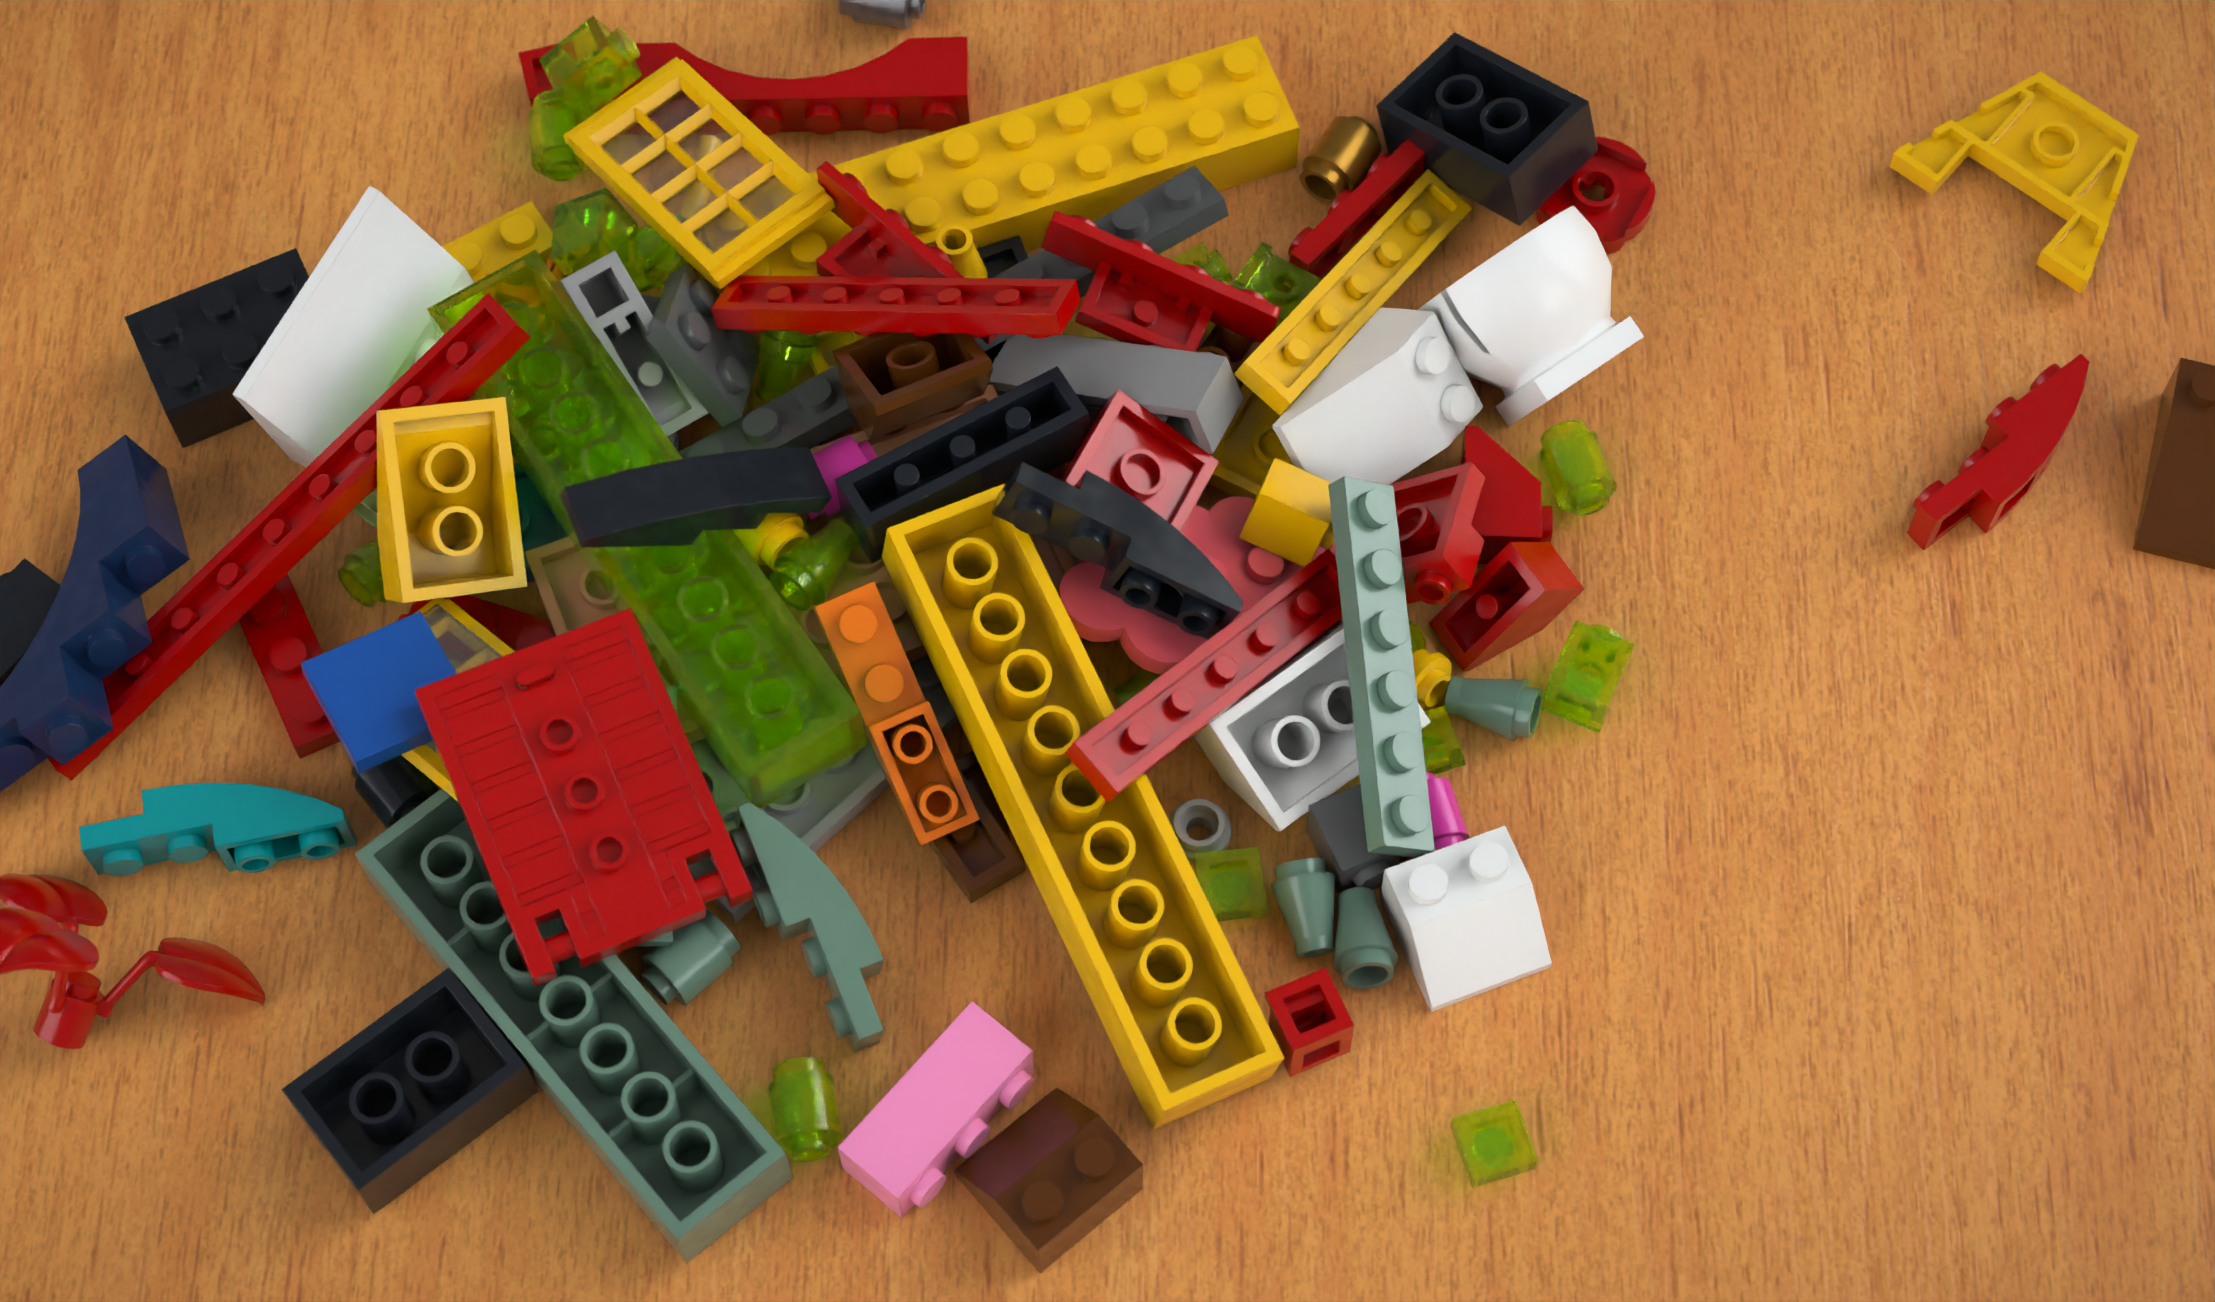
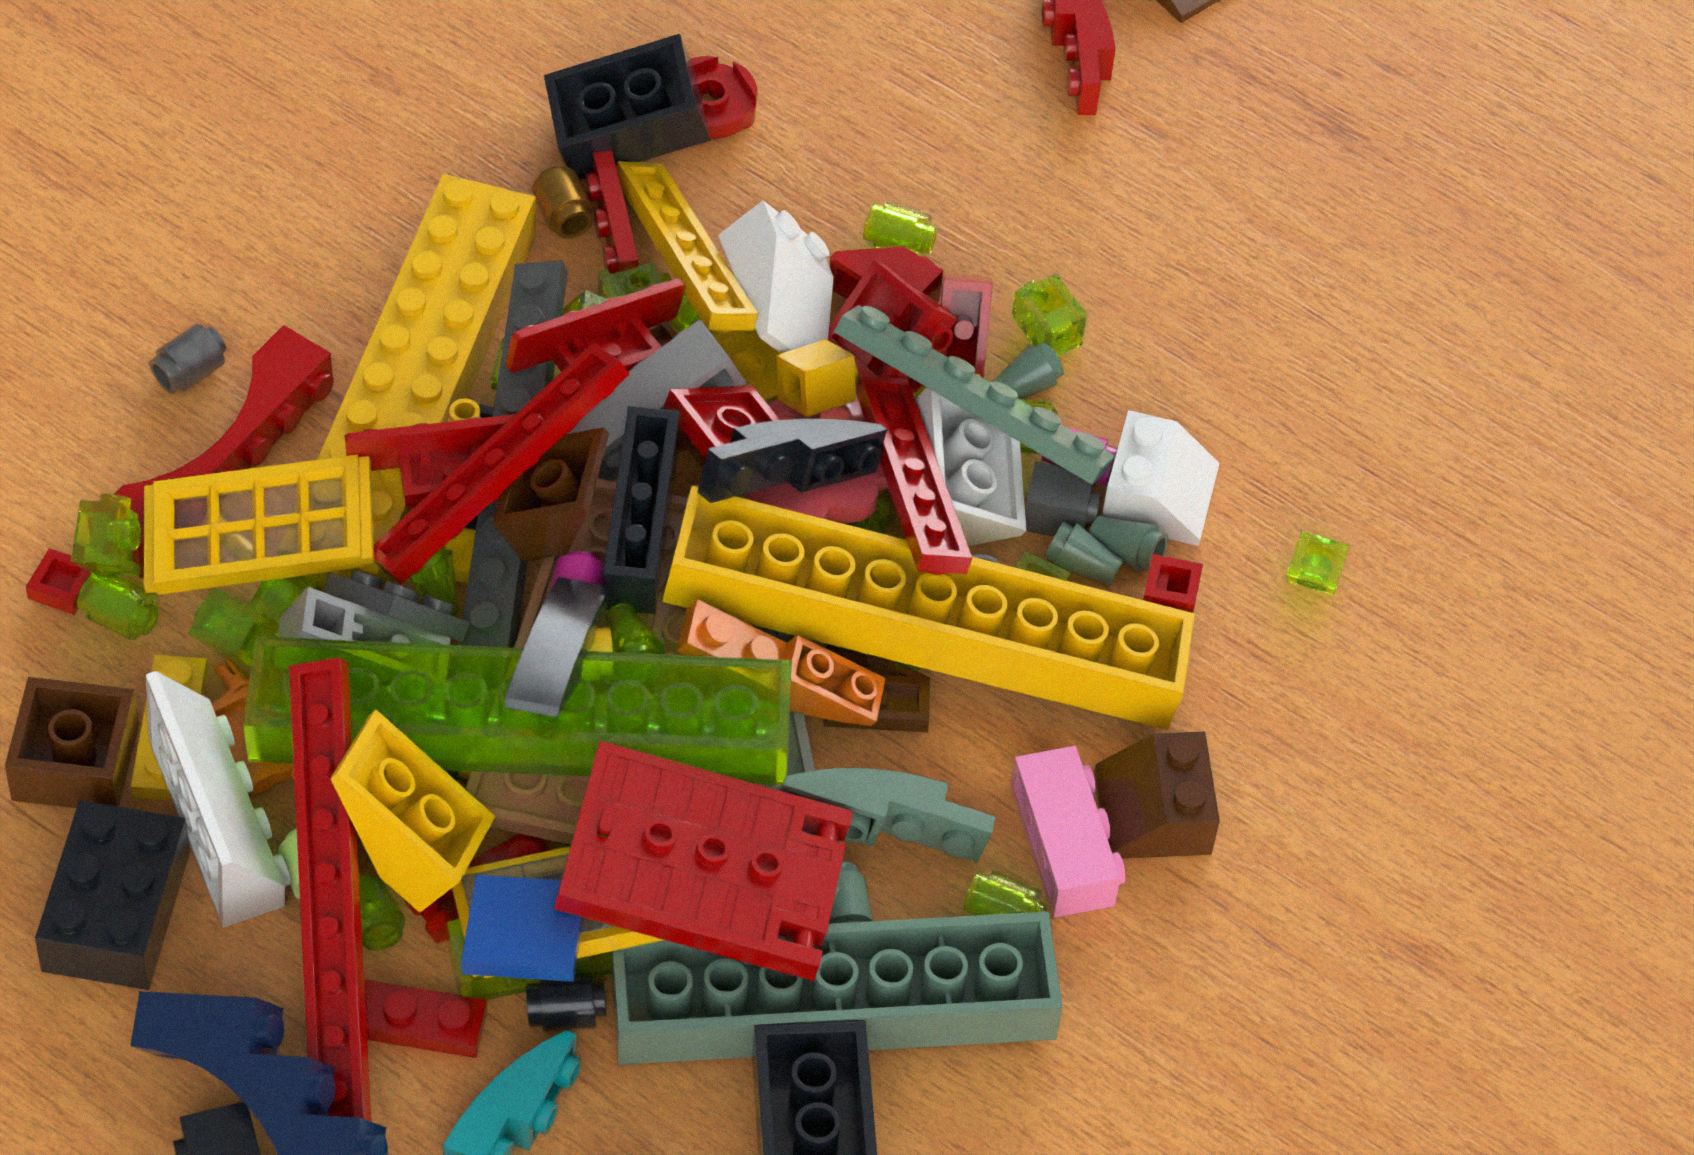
camera: 60 degrees left, 10 degrees down
white plate [1418,205,1644,427] -> none
none -> reddish brown brick [5,677,139,808]

